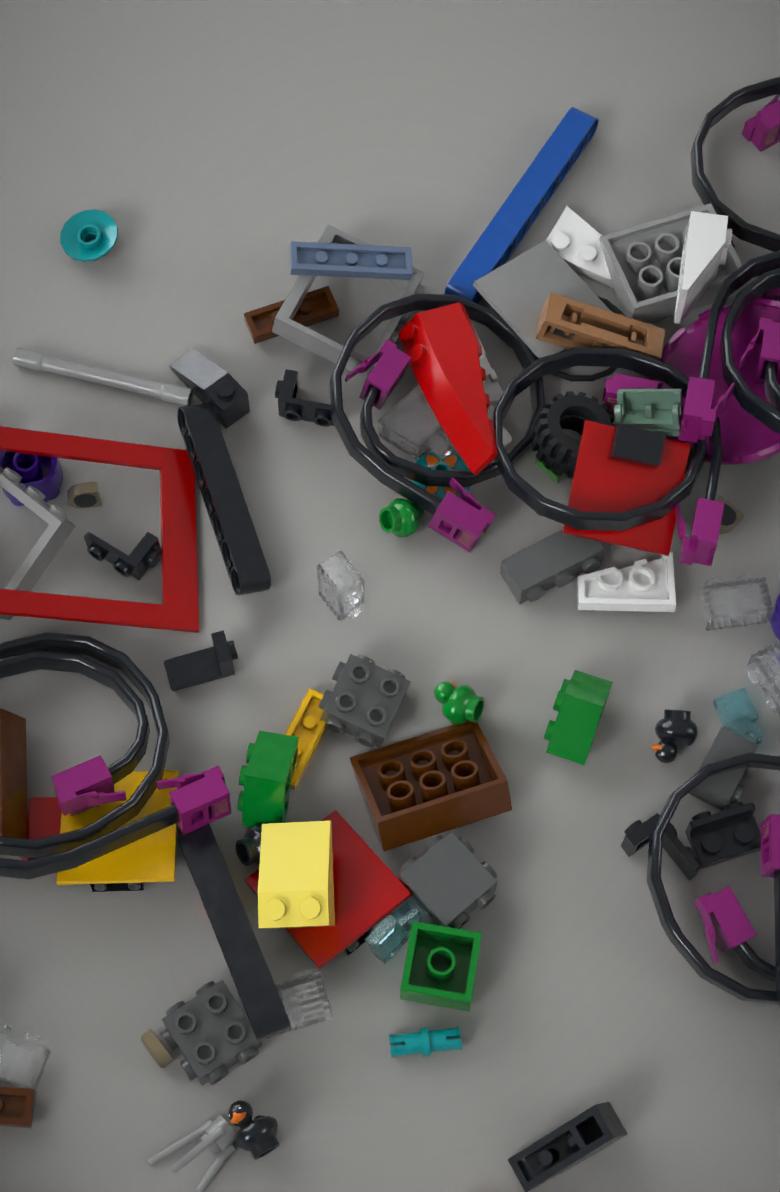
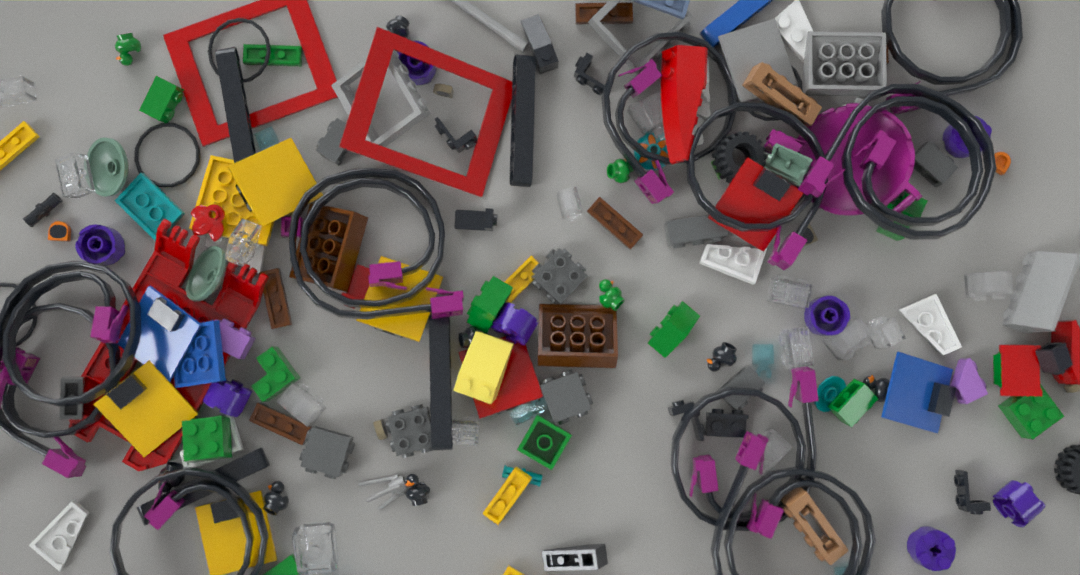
camera: 15 degrees right, 20 degrees up
white slope [674,211,732,324] -> none
none -> dark grey brick [299,426,355,479]
none -> yellow tile [482,466,532,525]
none -> dark purple brick [491,302,539,346]
none -> reddish brown plate [587,197,643,250]

